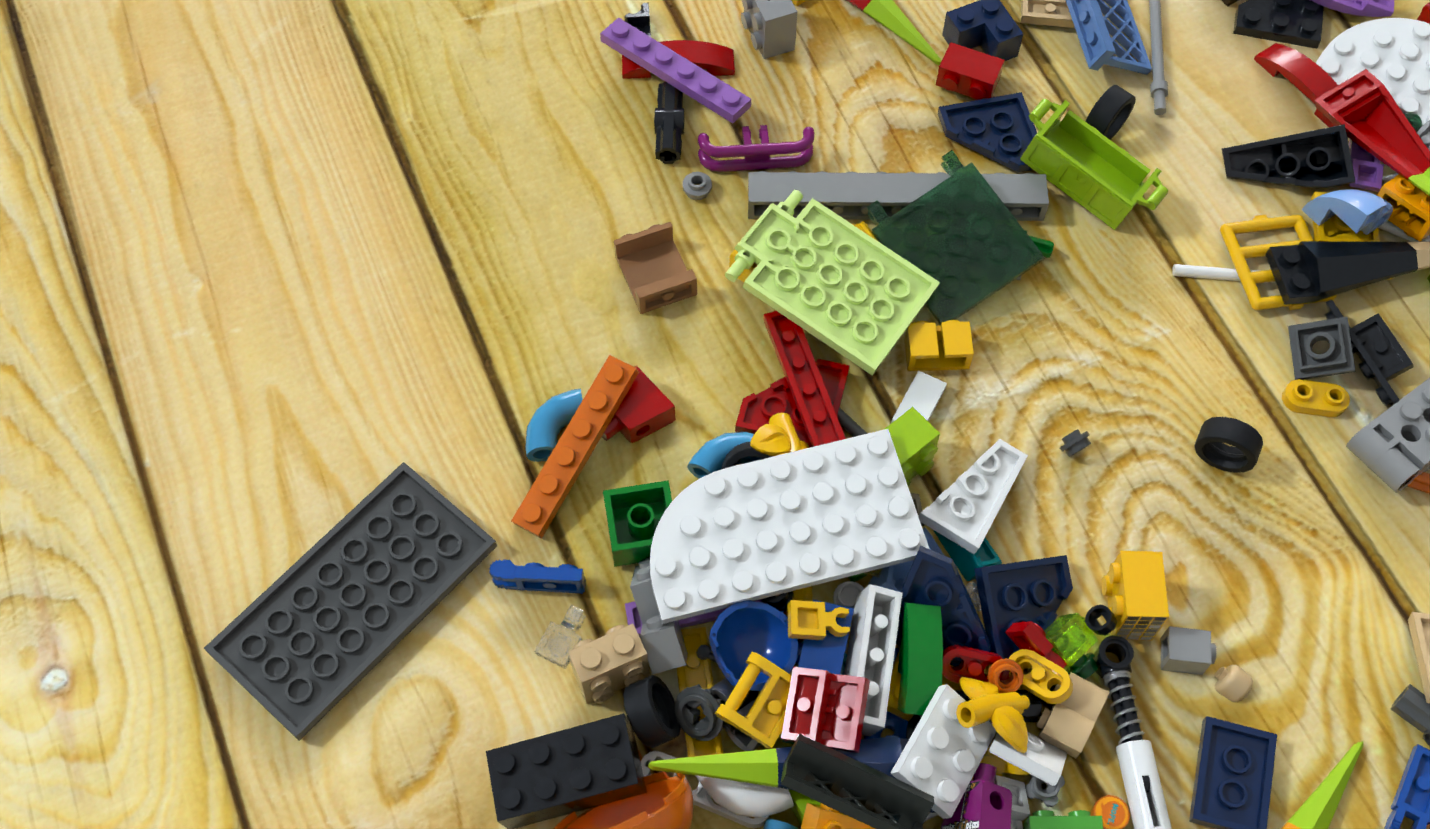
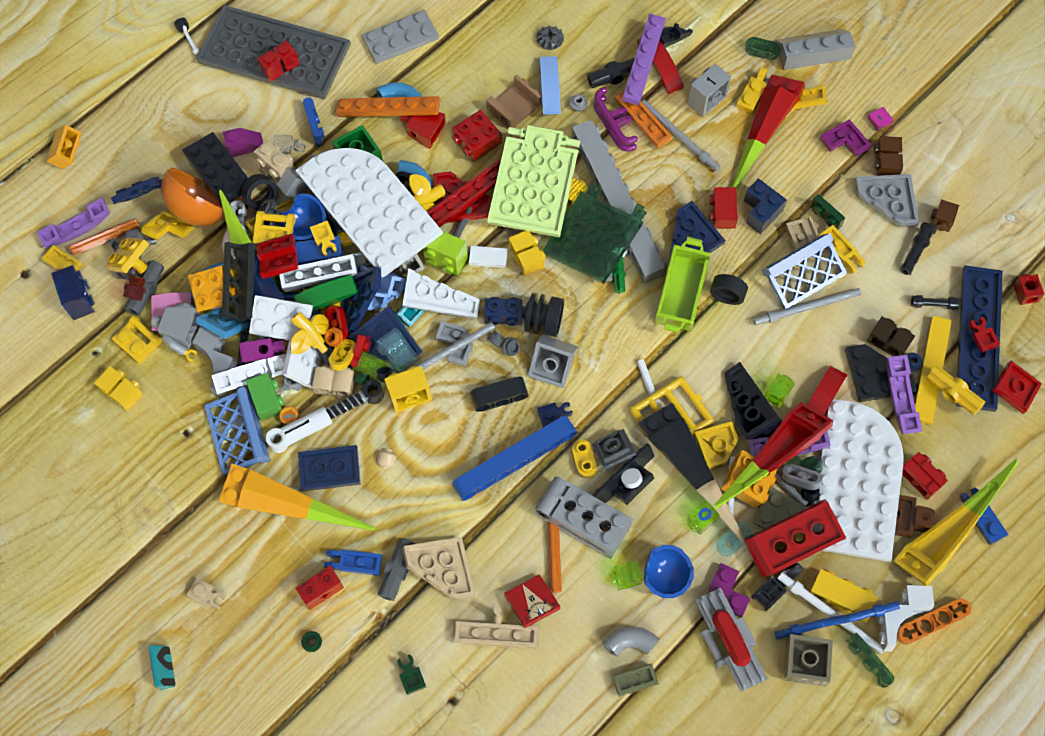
camera: 70 degrees right, 5 degrees up
light grey brick [1161,626,1216,675] -> none
black tyre [1194,417,1263,473] -> none
light blue brick [1302,189,1393,235] -> none
none -> hinge [174,18,200,55]
none -> magenta slope [222,128,263,157]
none -> red piece [257,40,300,82]
none -> light grey plate [362,10,439,64]
none -> clear light blue brick [376,328,419,373]
none -> light grey bar [405,322,495,371]
none -> light grey plate [435,321,473,367]
none -> red brick [452,109,503,161]
none -> blue beam [452,416,578,501]
none -> black beam [470,376,529,412]
none -> dark blue brick [484,297,526,326]
none -> dark grey plate [502,337,520,356]
none -> black wheel [524,292,565,337]
none -> light grey slope [528,335,578,388]
none -> dark grey gear [536,25,564,50]
none -> clear blue plate [537,402,573,427]
none -> light blue slope [540,56,561,115]
none -> orange plate [614,90,672,148]
none -> white tile [621,468,642,489]
none -> light grey bar [642,100,720,172]
none -> clear neon green brick [765,373,795,408]

